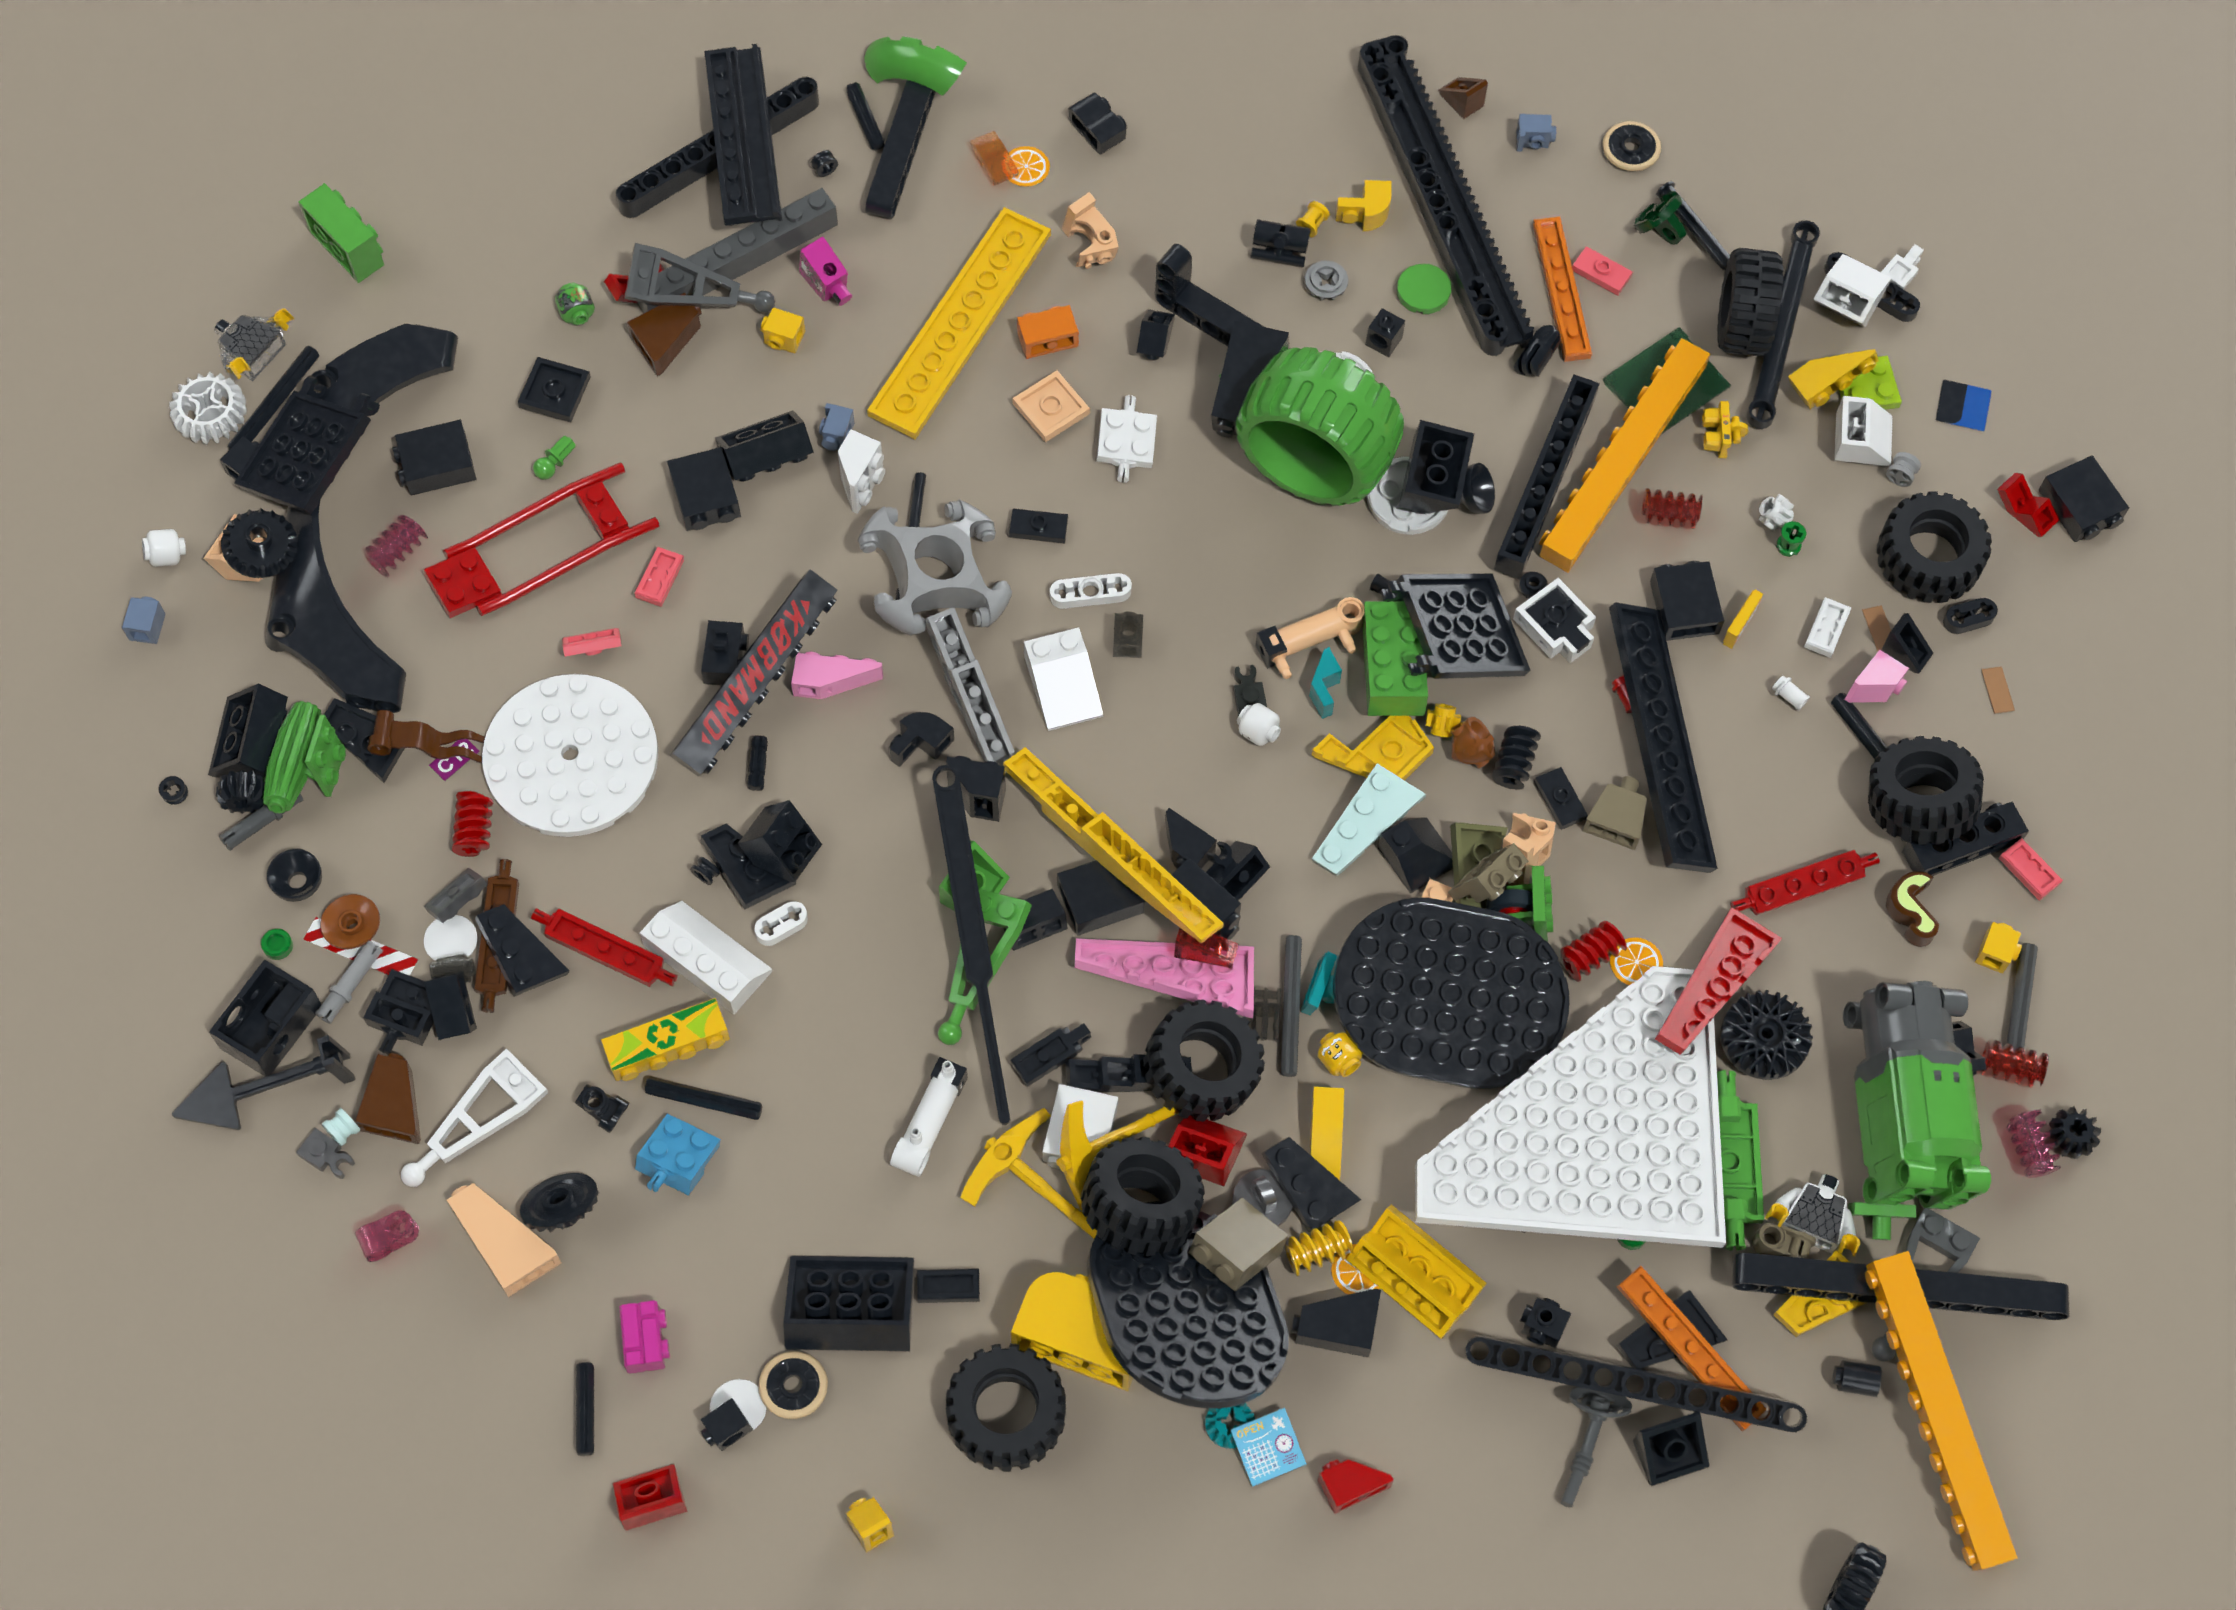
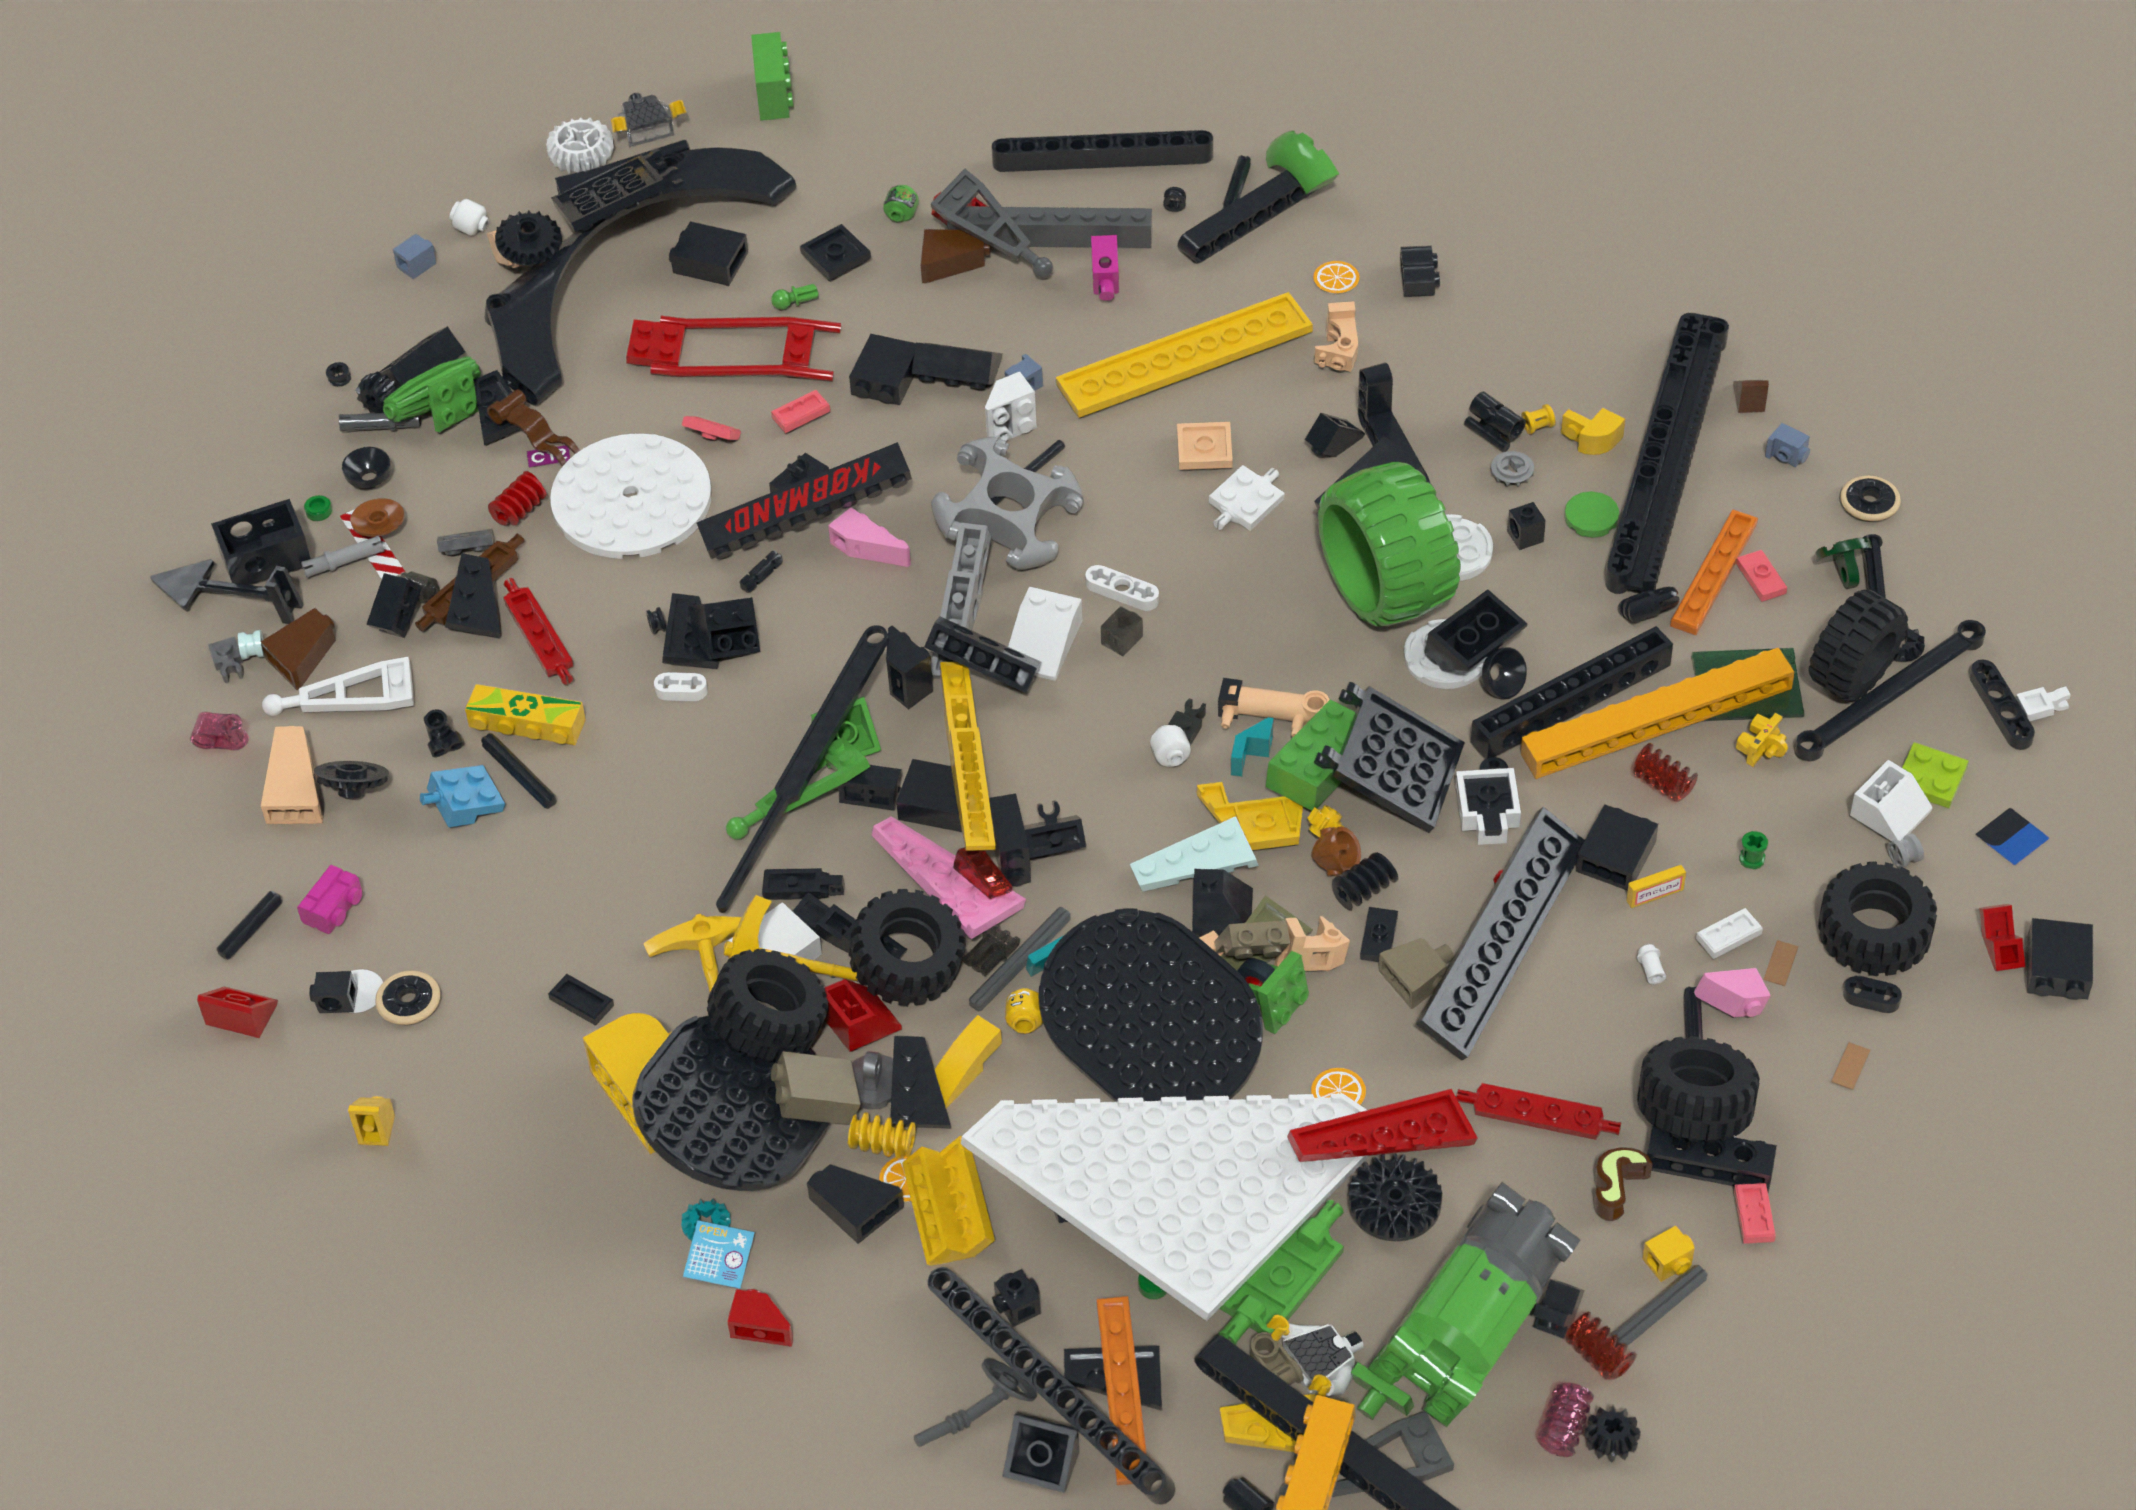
camera: 40 degrees right, 15 degrees down
black plate [363,969,434,1055] -> none
clear pink piece [365,515,428,578] -> none
white sticker [424,915,477,964] -> none
white slope [640,901,773,1015] -> none
black plate [704,44,782,226] -> none
yellow brick [761,307,805,353] -> none
black slope [783,1256,914,1351] -> none
black brick [889,712,954,767] -> none
white piece [890,1057,968,1177] -> none
black tyre [946,1344,1066,1472] -> none
clear orange slope [970,131,1019,186] -> none
black plate [1009,508,1068,544] -> none
orange brick [1017,305,1079,359] -> none
black slope [1165,808,1217,869] -> none
red piece [1561,921,1627,982] -> none
white gear [1759,494,1794,531] -> none
yellow slope [1788,349,1879,410] -> none
white slope [1814,254,1892,327] -> none
black slope [1881,613,1934,674] -> none
none -> black brick [924,616,1041,693]

